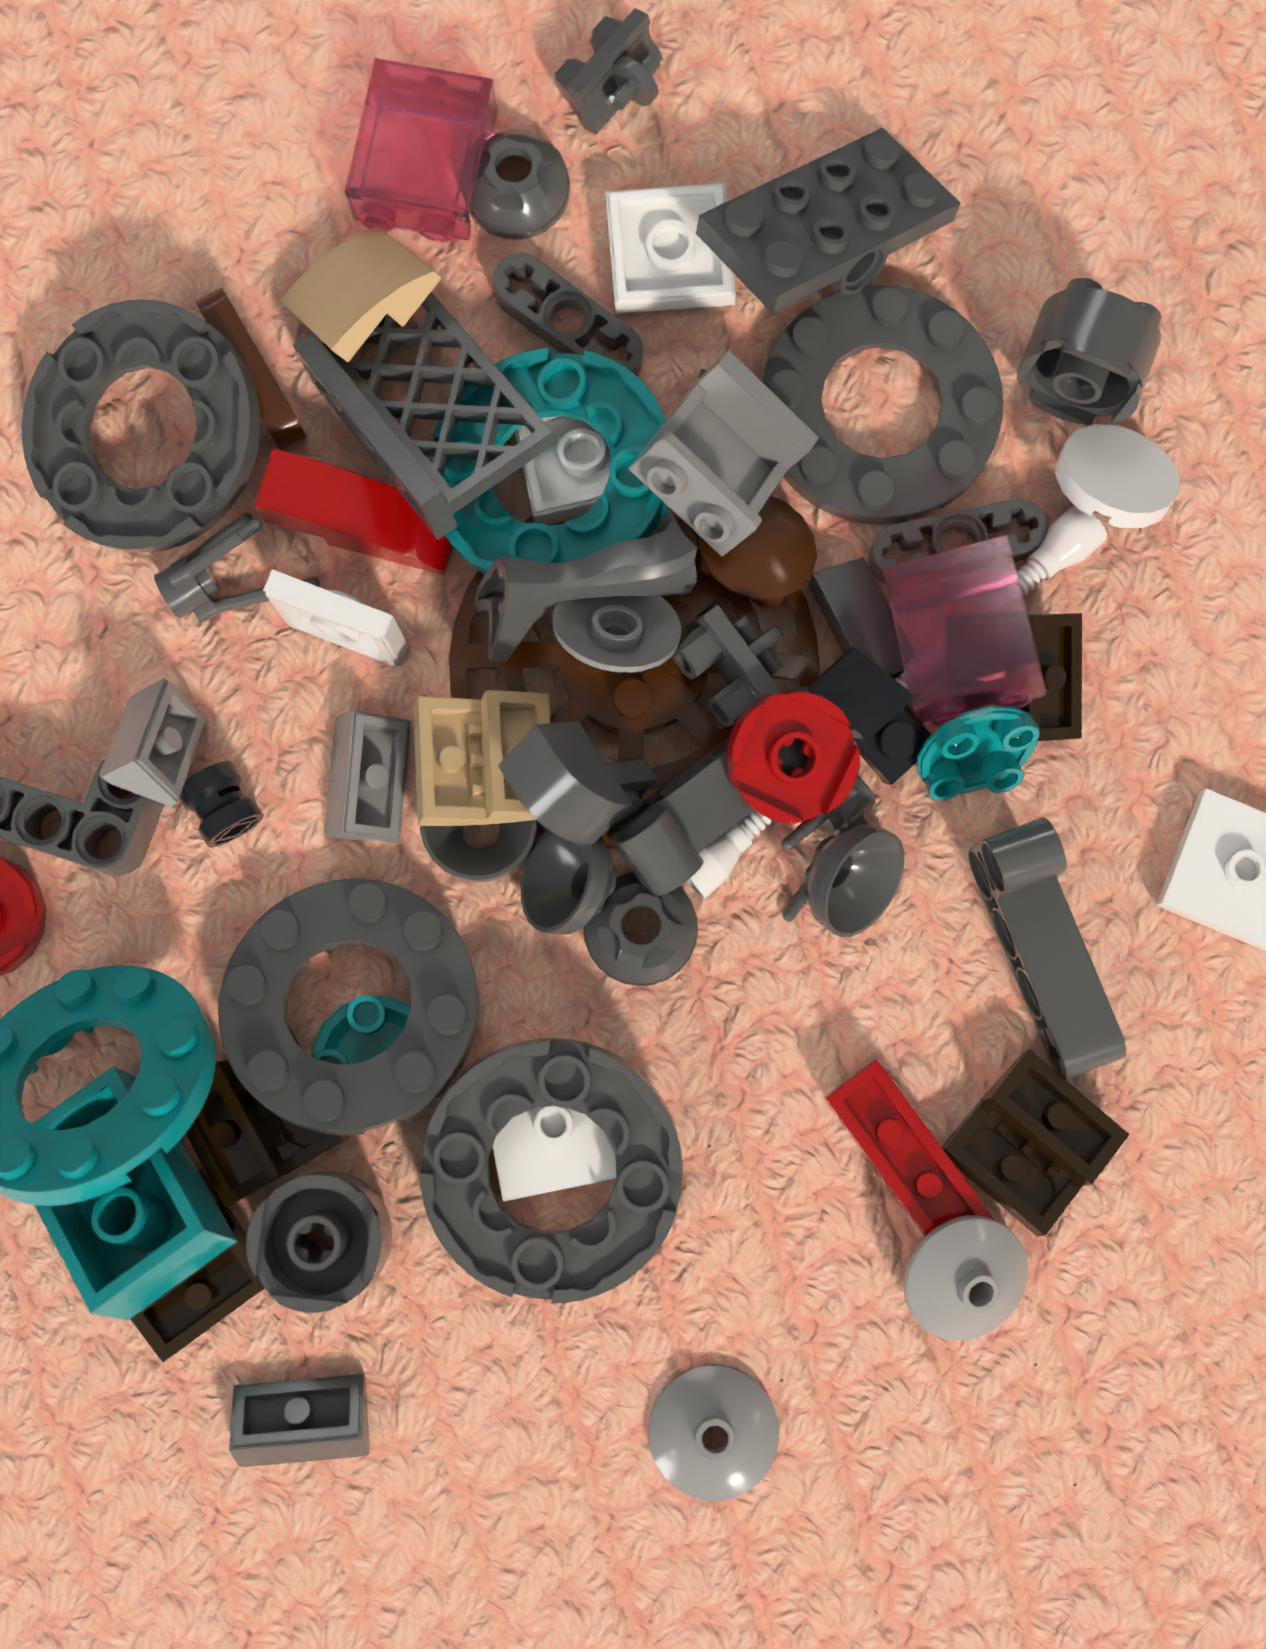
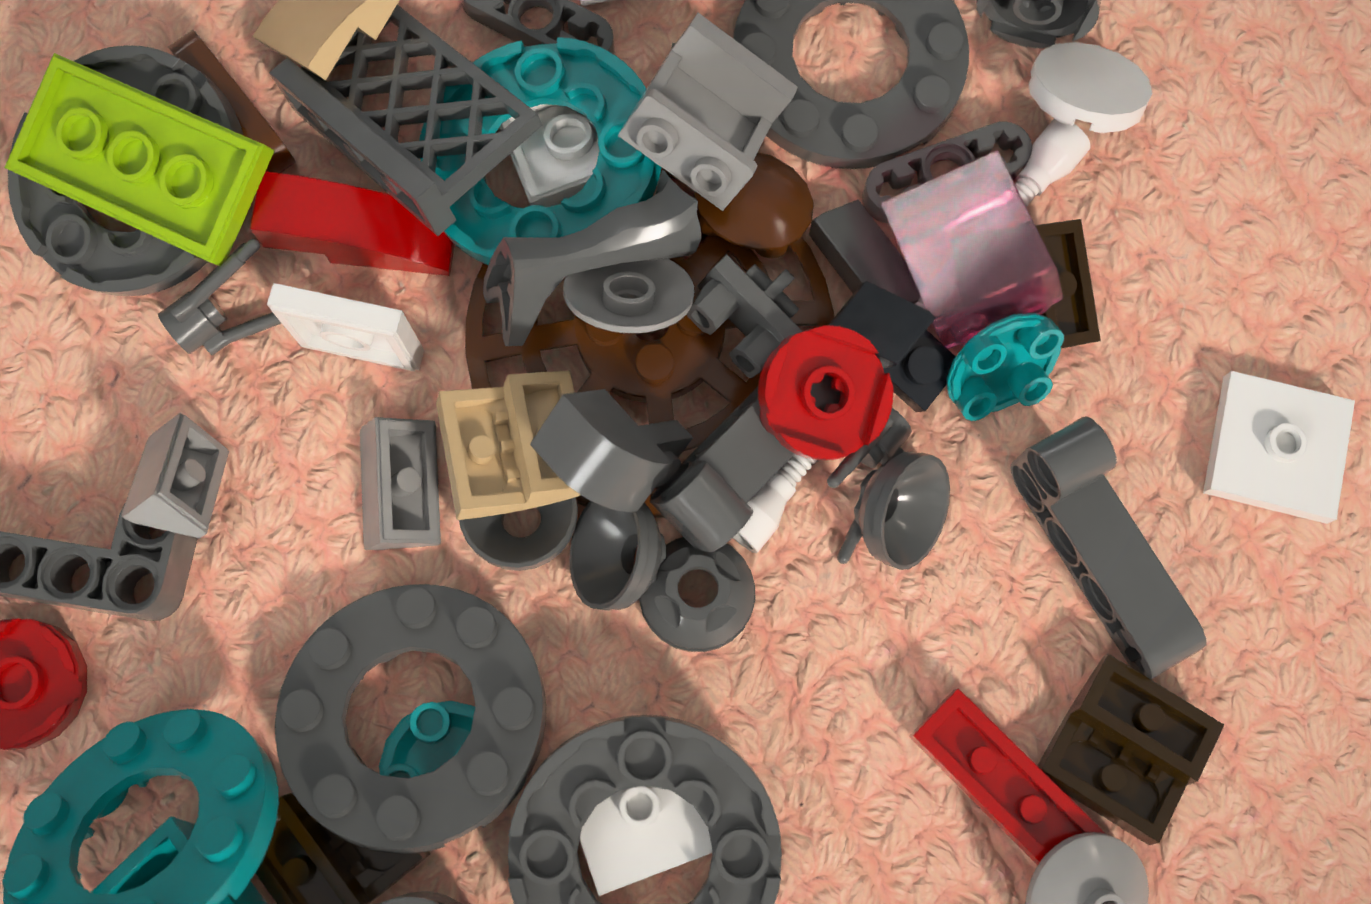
camera: 10 degrees left, 5 degrees down
black wheel [179,761,264,848] -> none
none -> lime tile [4,53,275,266]

